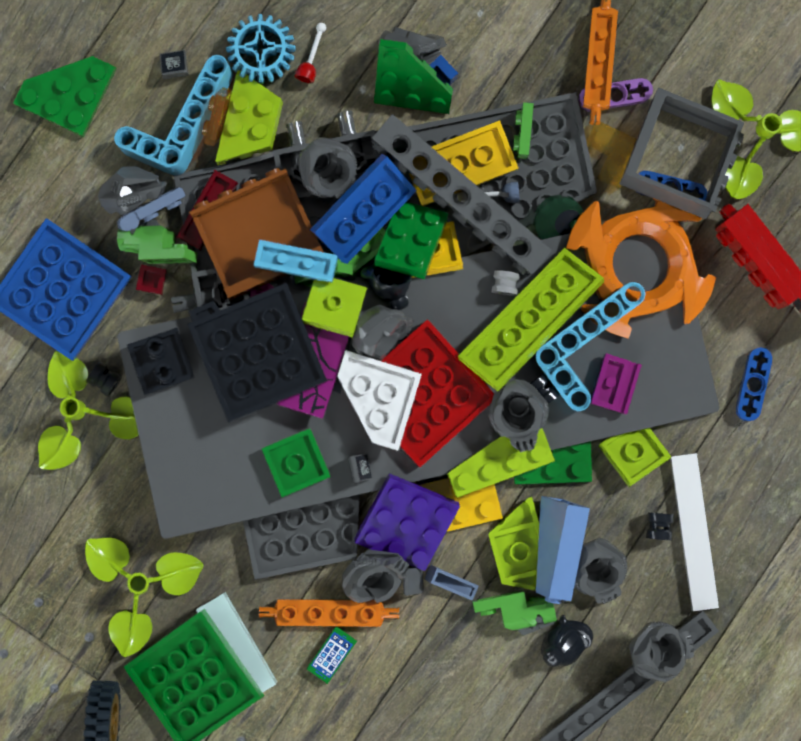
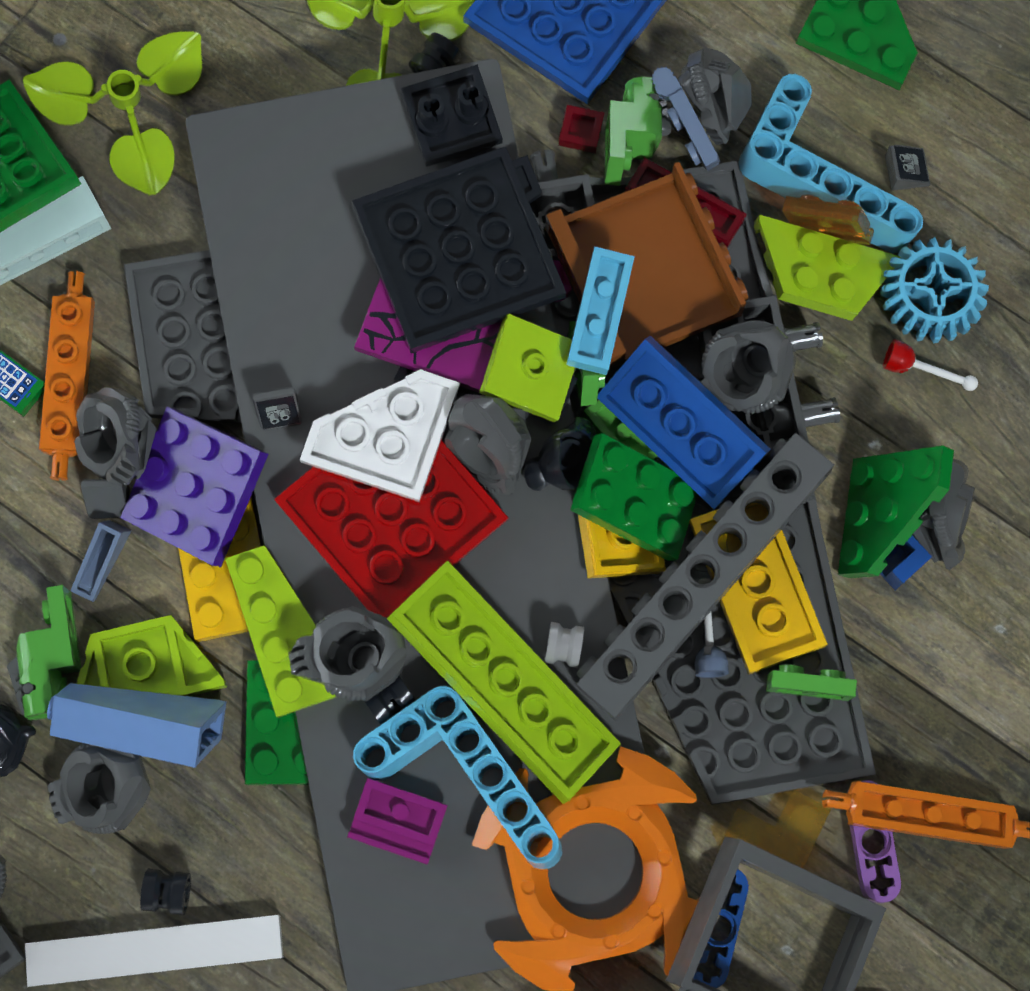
camera: 90 degrees right, 10 degrees down
green plate [261,428,331,497] -> none
clear green tile [533,195,583,240] -> none
lime plate [598,428,671,488] -> none

